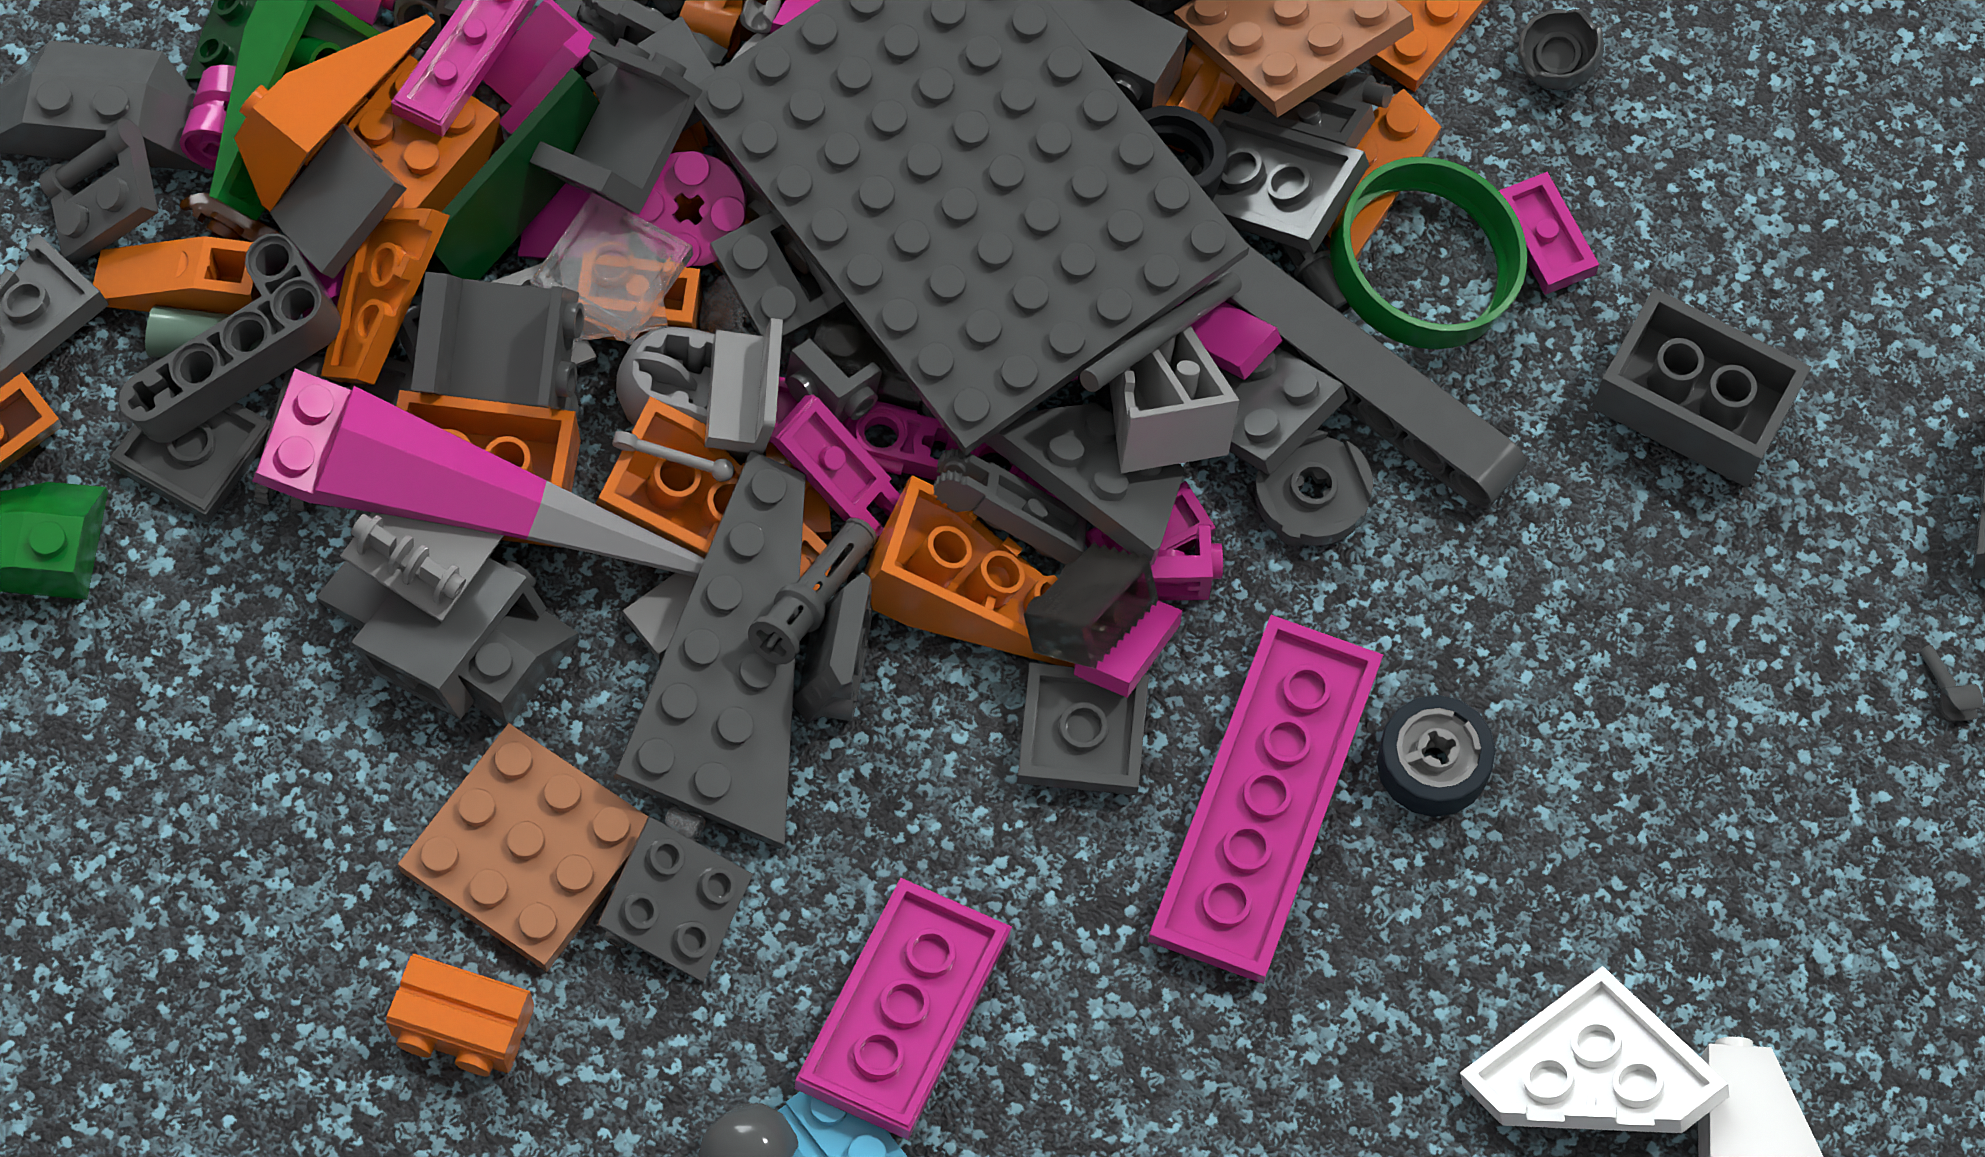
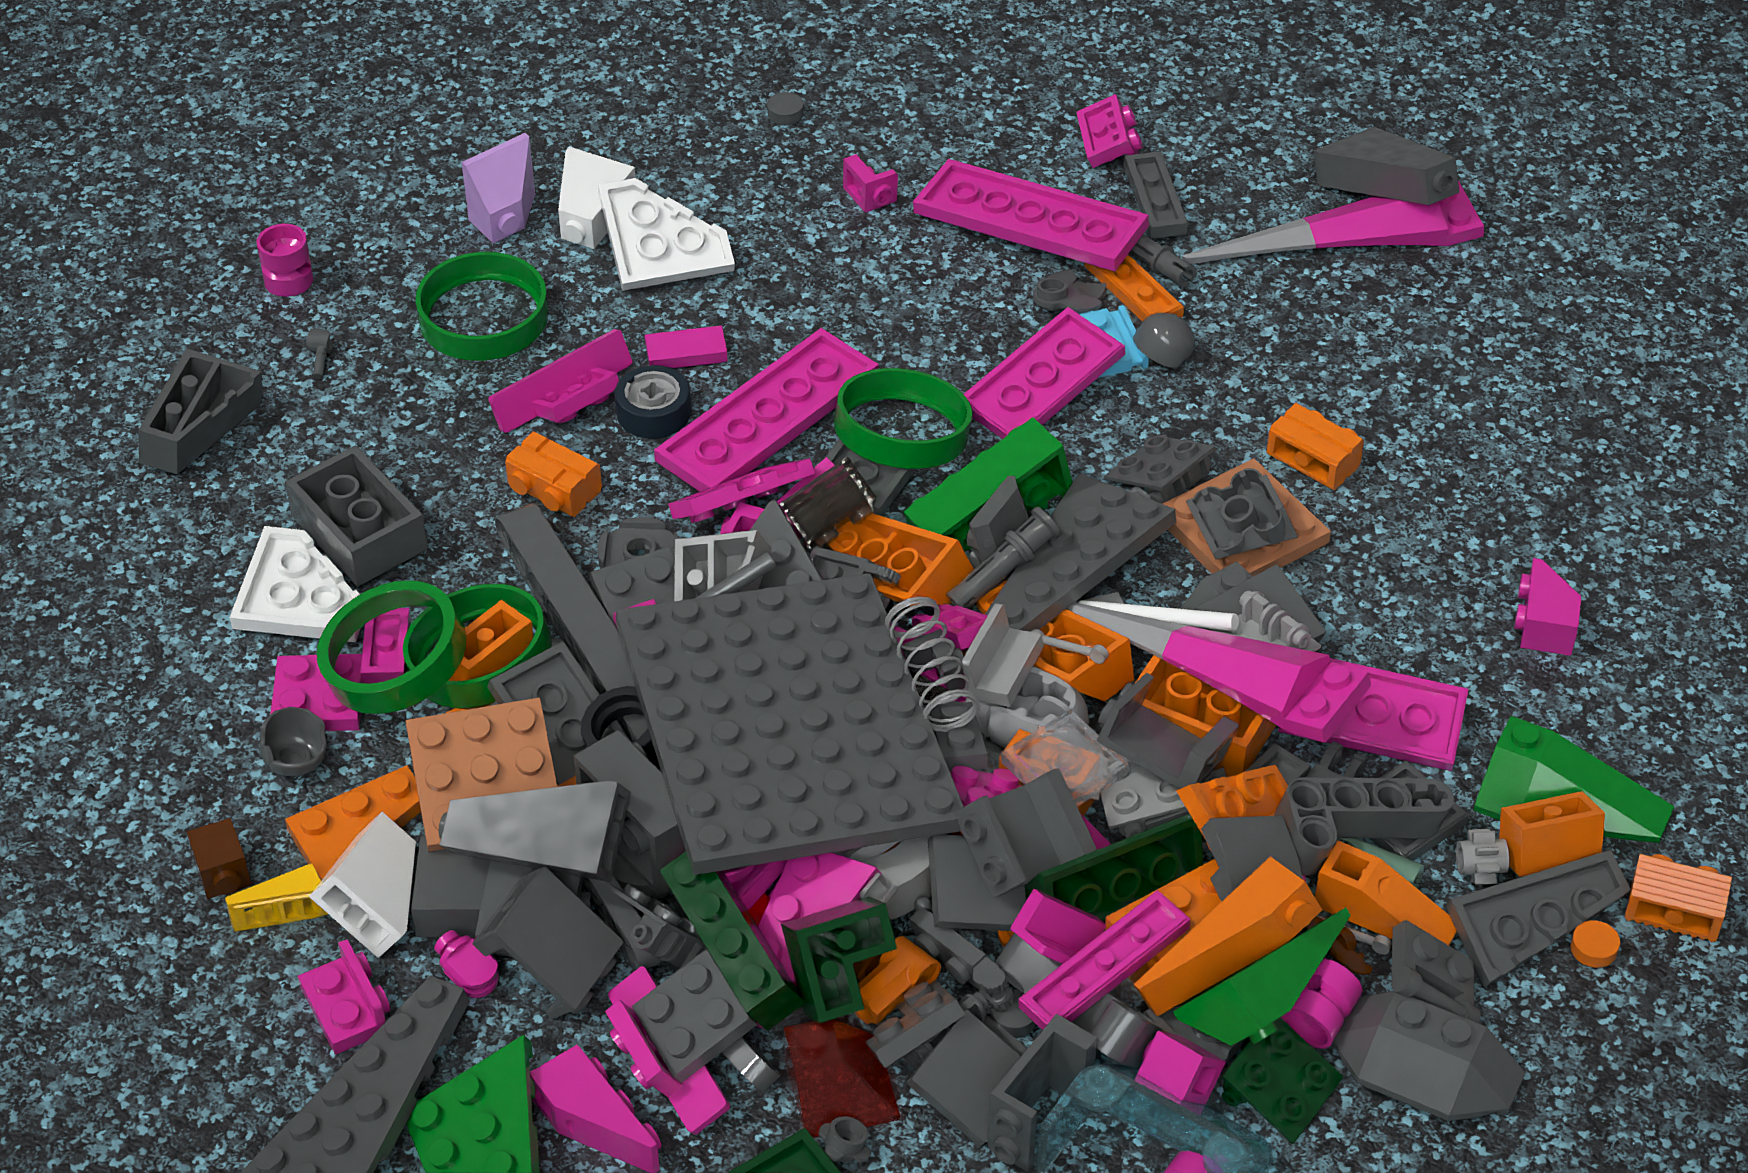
camera: 155 degrees left, 20 degrees down
none -> white plate [229,526,361,642]
none -> dark pink plate [270,654,362,731]
none -> green piece [317,581,467,714]
none -> green piece [416,252,548,361]
none -> orange brick [448,600,534,681]
none -> lavender slope [461,133,535,243]
none -> dark pink bracket [488,329,632,433]
none -> orange brick [505,431,602,517]
none -> dark pink tile [645,326,728,368]
none -> dark pink wing [668,458,815,523]
none -> green piece [834,368,972,469]
none -> light grey piece [885,596,979,732]
none -> green wedge [903,417,1073,552]
none -> white bar [1079,600,1239,631]
none -> dark grey slope [1186,468,1298,559]
none -> dark pink tile [1278,658,1468,771]
none -> light grey gear [1456,829,1509,885]
none -> dark pink slope [1514,558,1581,656]

